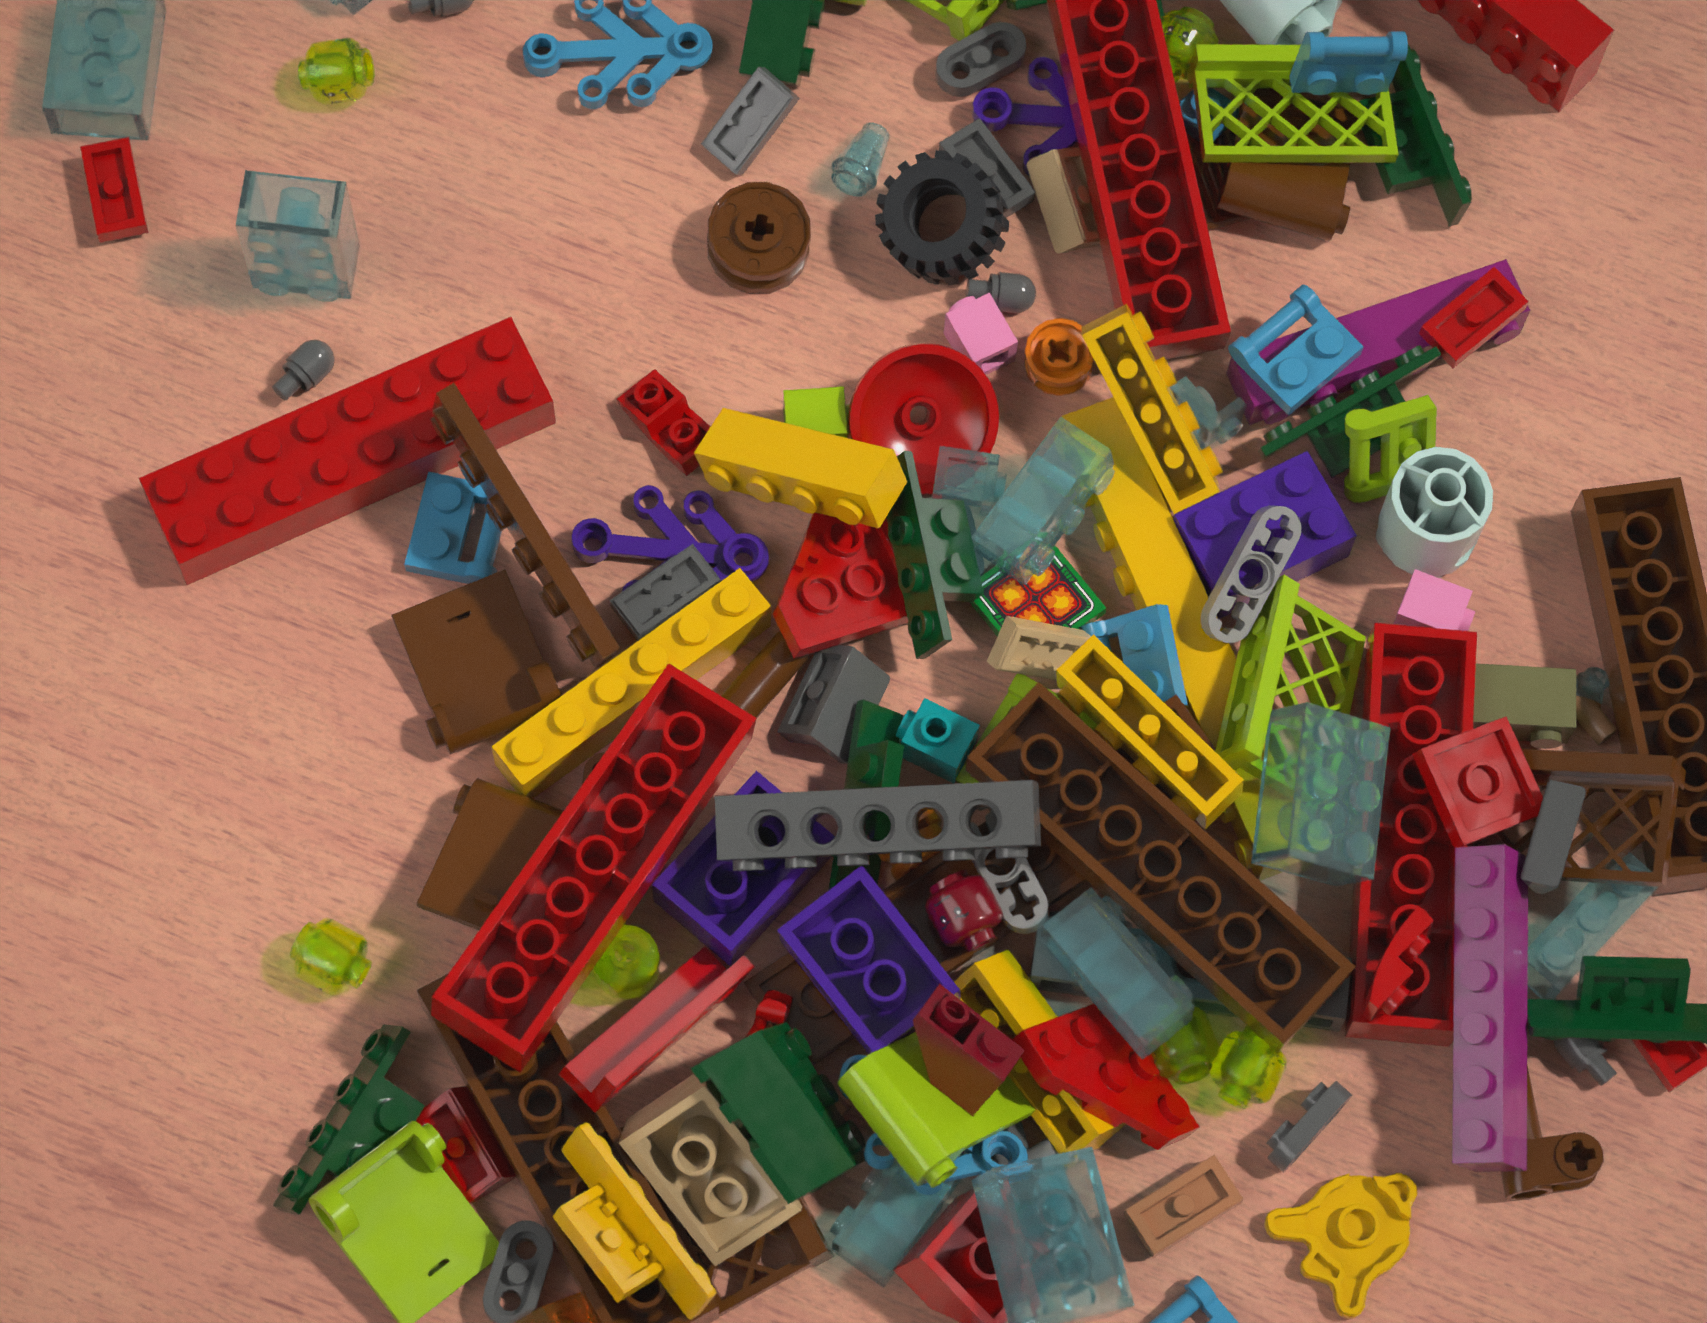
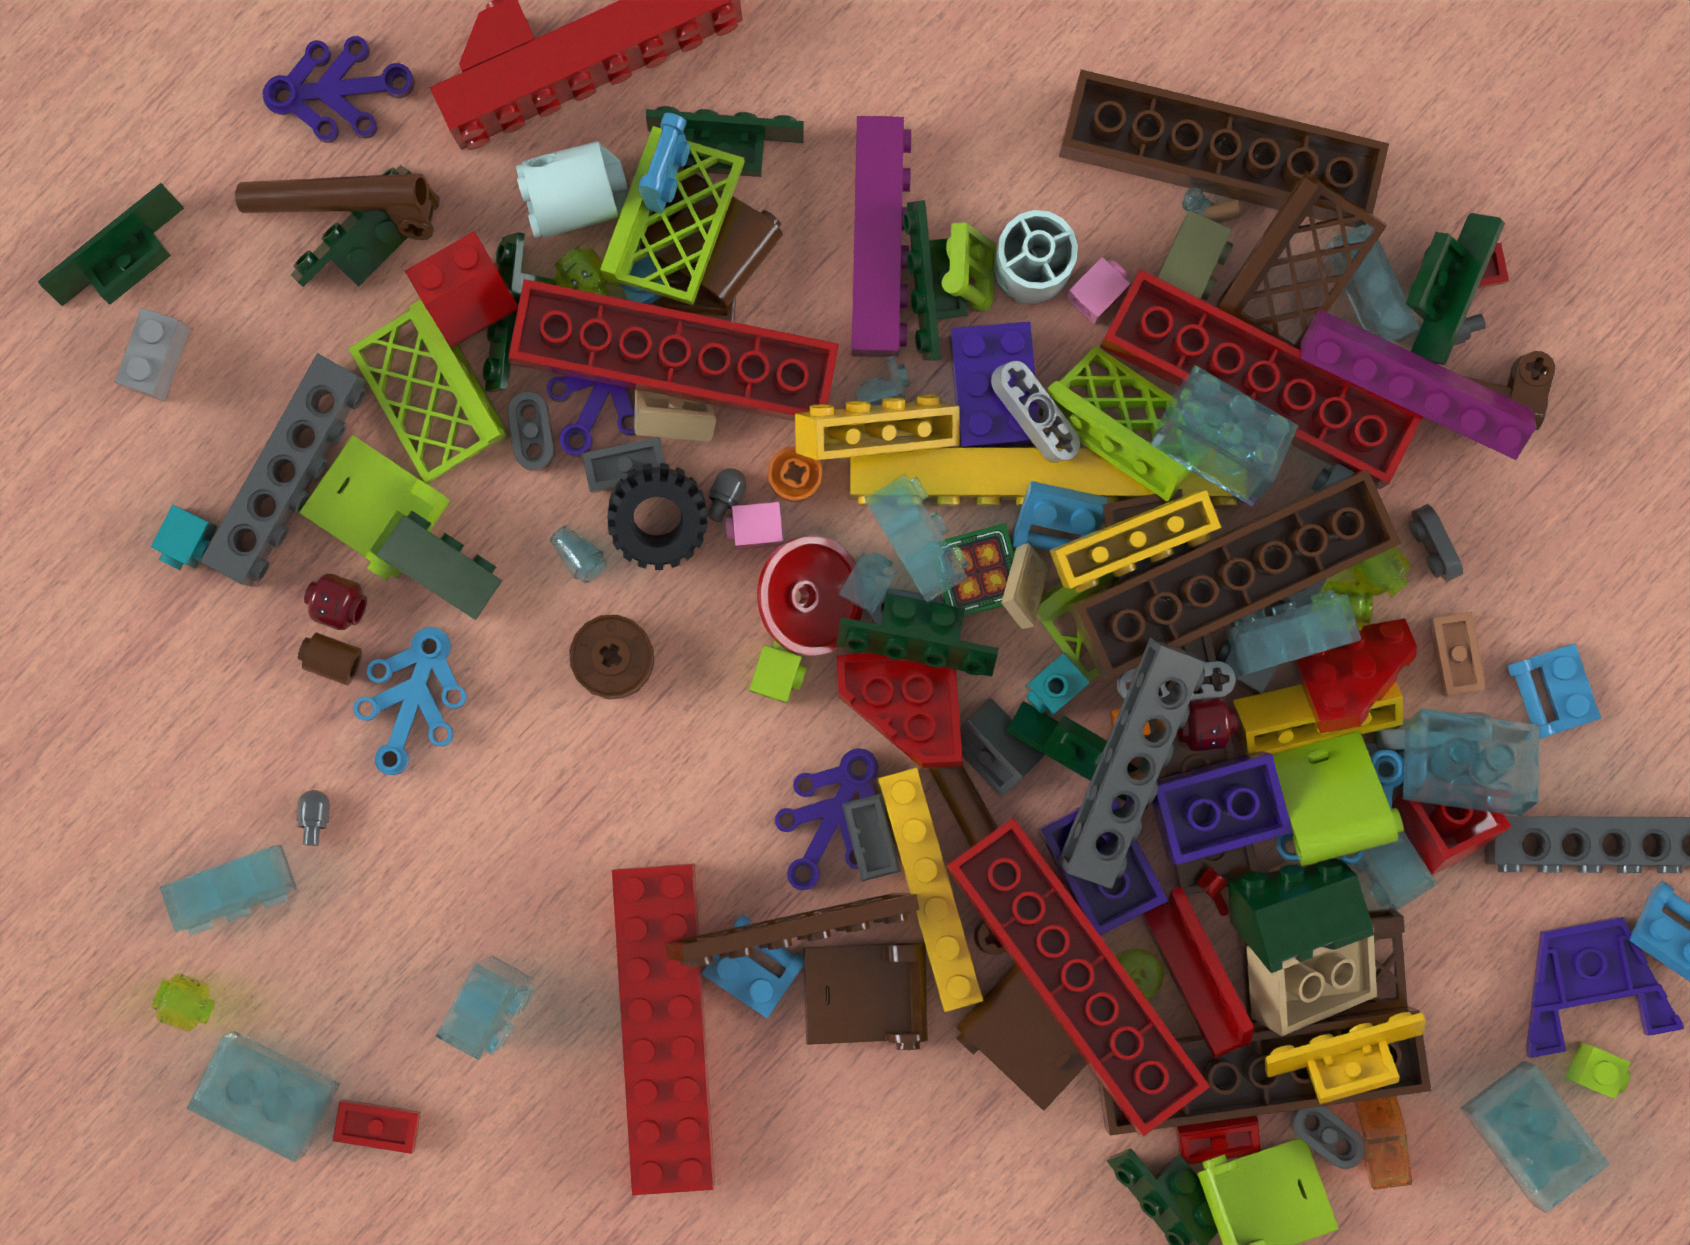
camera: 65 degrees left, 15 degrees up
dark grey cylinder [272,340,335,401] -> none
clear neon green head [290,918,372,996] -> none
clear neon green head [298,37,375,105] -> none
red slope [617,369,711,476] -> none
yellow brick [694,408,907,528] -> none
plate [701,67,800,175] -> none
dark red slope [913,984,1025,1116] -> none
dark azure plate [1228,284,1364,416] -> none
yellow tile [1264,1173,1417,1319] -> none
red slope [1363,906,1434,1021] -> none
red plate [1412,716,1543,849] -> none
red plate [1419,266,1529,369] -> none
dark grey slope [1520,780,1586,894] -> none

